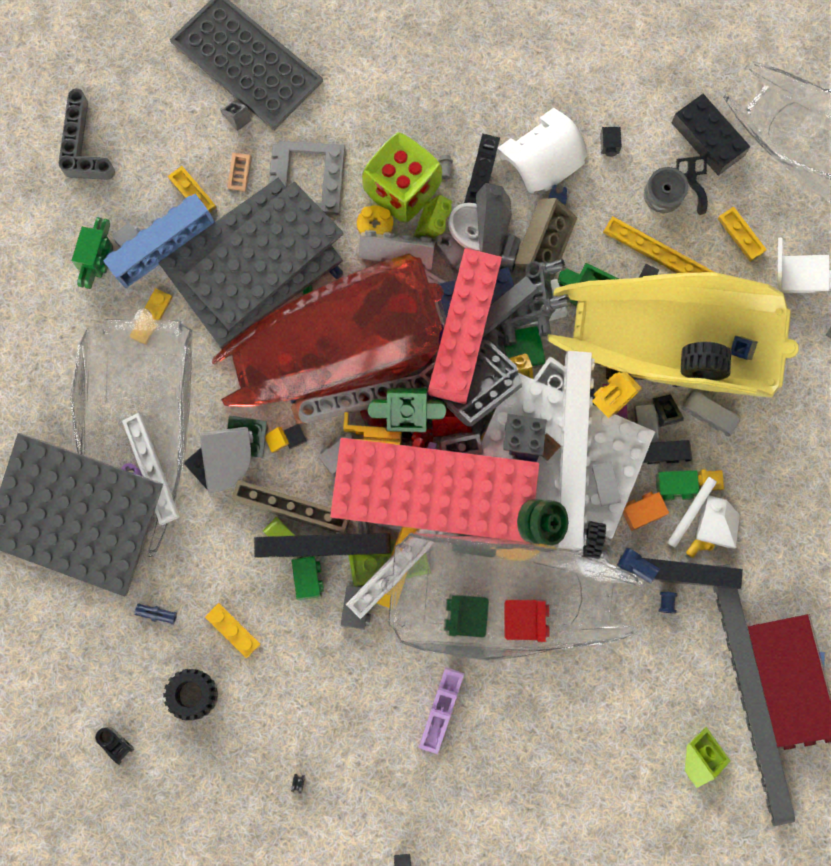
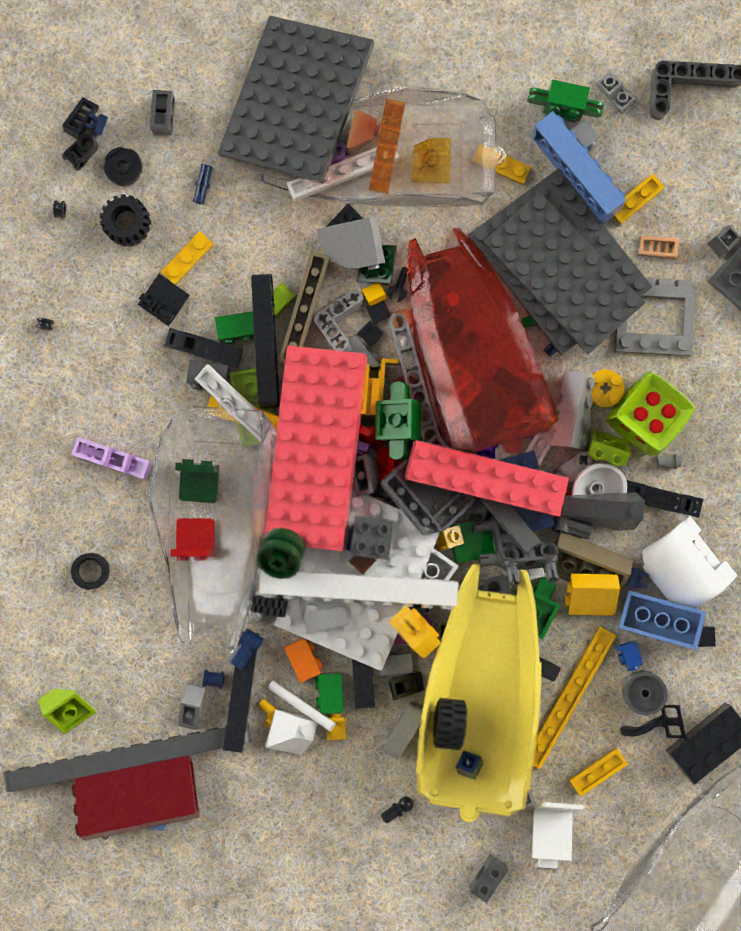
camera: 90 degrees right, 10 degrees up
none -> black bush [53,200,66,218]
none -> black slope [62,97,99,139]
none -> black tyre [71,553,110,590]
none -> dark blue tile [84,114,108,137]
none -> black plate [104,147,143,186]
none -> black hinge [138,273,190,327]
none -> dark grey brick [150,90,175,135]
none -> black slope [164,328,244,369]
none -> light grey slope [178,684,205,730]
none -> light grey beam [314,290,365,352]
none -> medium nougat slope [346,109,380,156]
none -> black tile [357,321,384,348]
none -> clear orange beam [369,98,405,194]
none -> black axle [381,796,414,824]
none -> black bar [387,267,409,303]
none -> clear yellow slope [412,137,451,183]
none -> dark grey brick [479,574,510,594]
none -> yellow brick [564,574,620,616]
none -> light grey slope [596,71,636,114]
none -> blue brick [615,640,643,672]
none -> medium blue brick [619,590,707,650]

